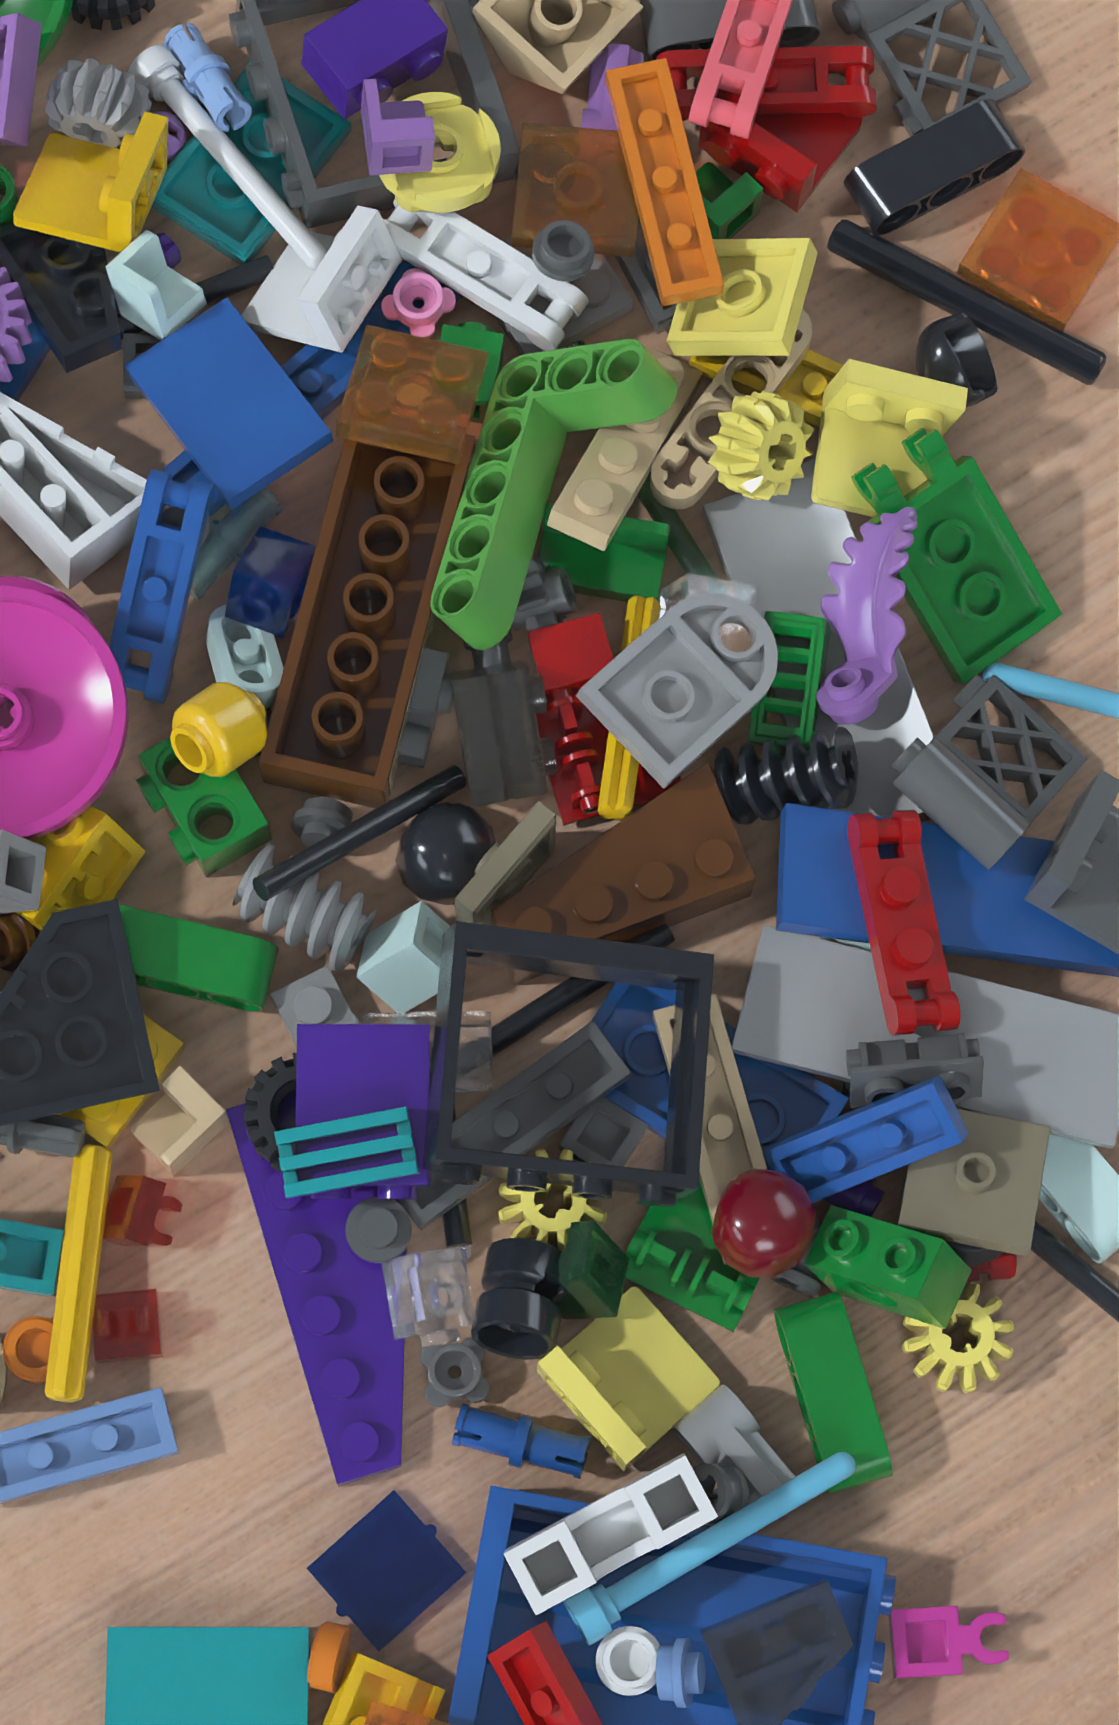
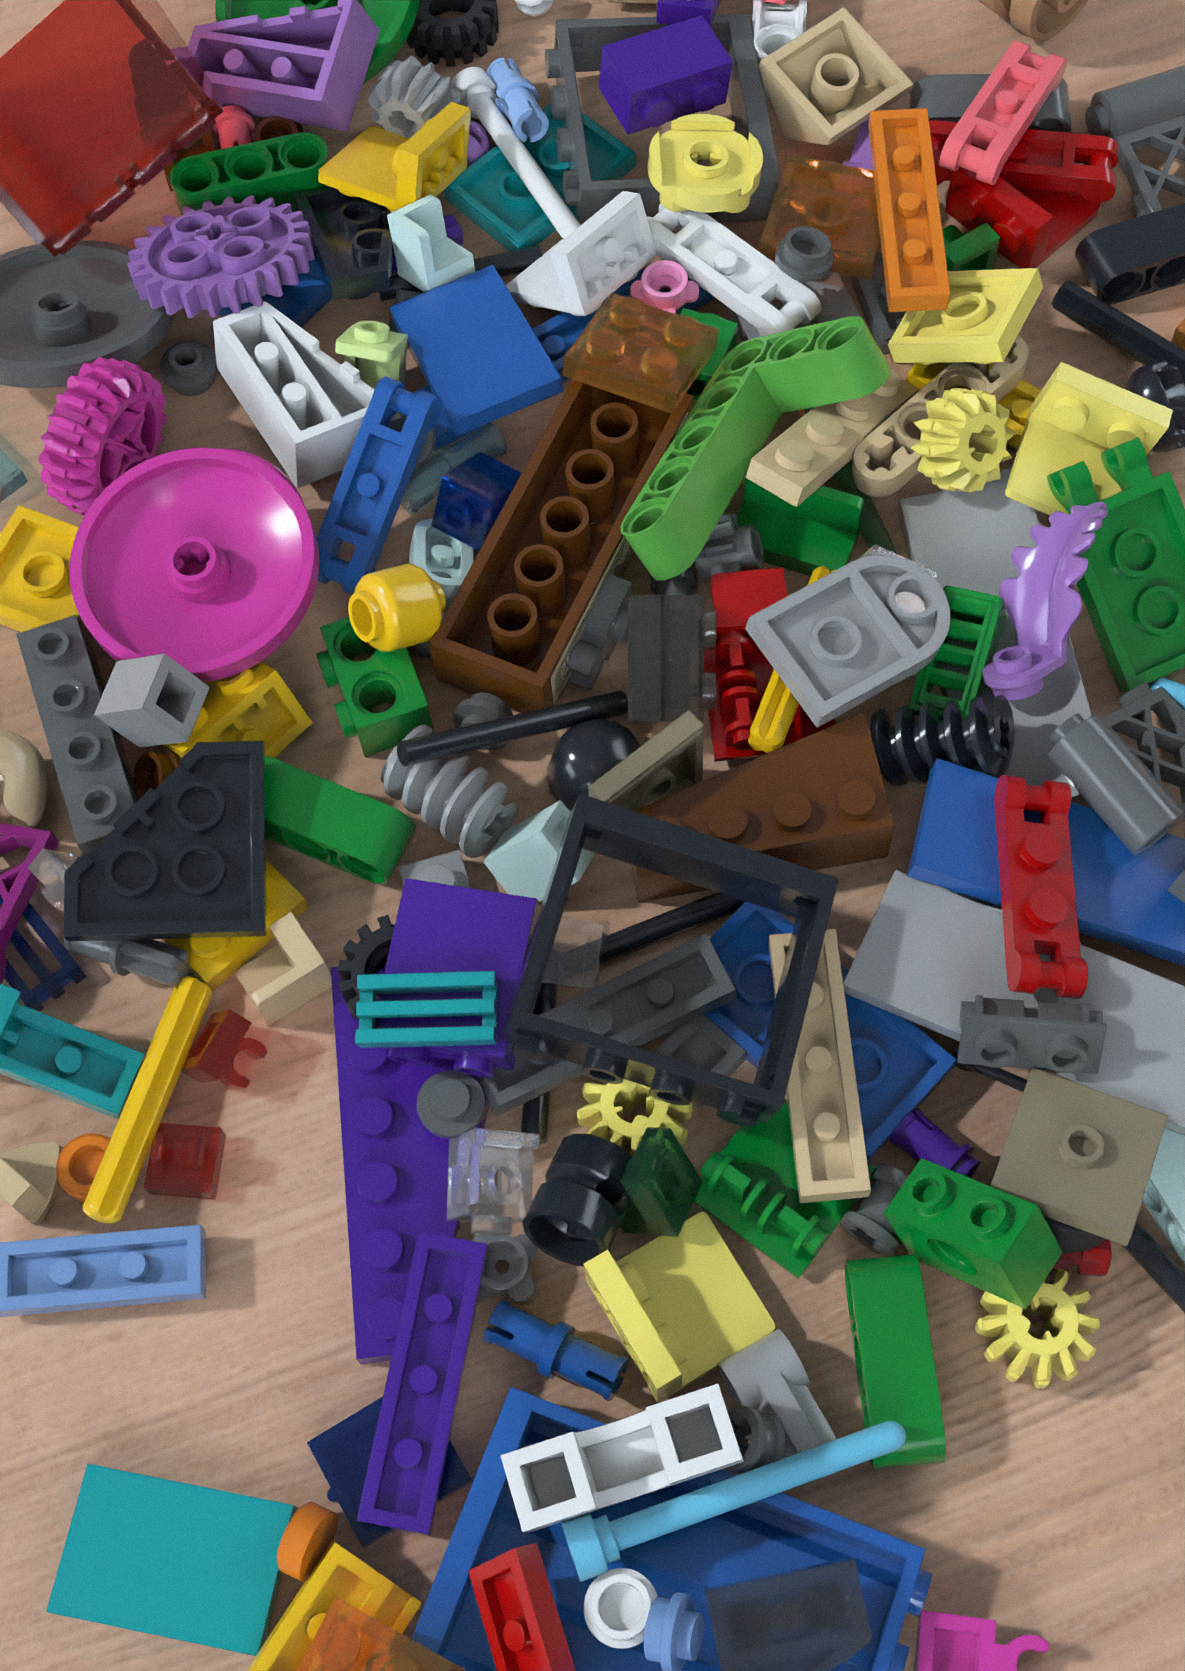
camera: 20 degrees right, 10 degrees down
medium lavender panel [361,78,435,175] -> none
dark red hair [712,1168,815,1278] -> none
blue plate [763,1075,969,1203] -> none
none -> yellowish green bracket [335,321,408,390]
none -> dark purple plate [357,1231,488,1535]

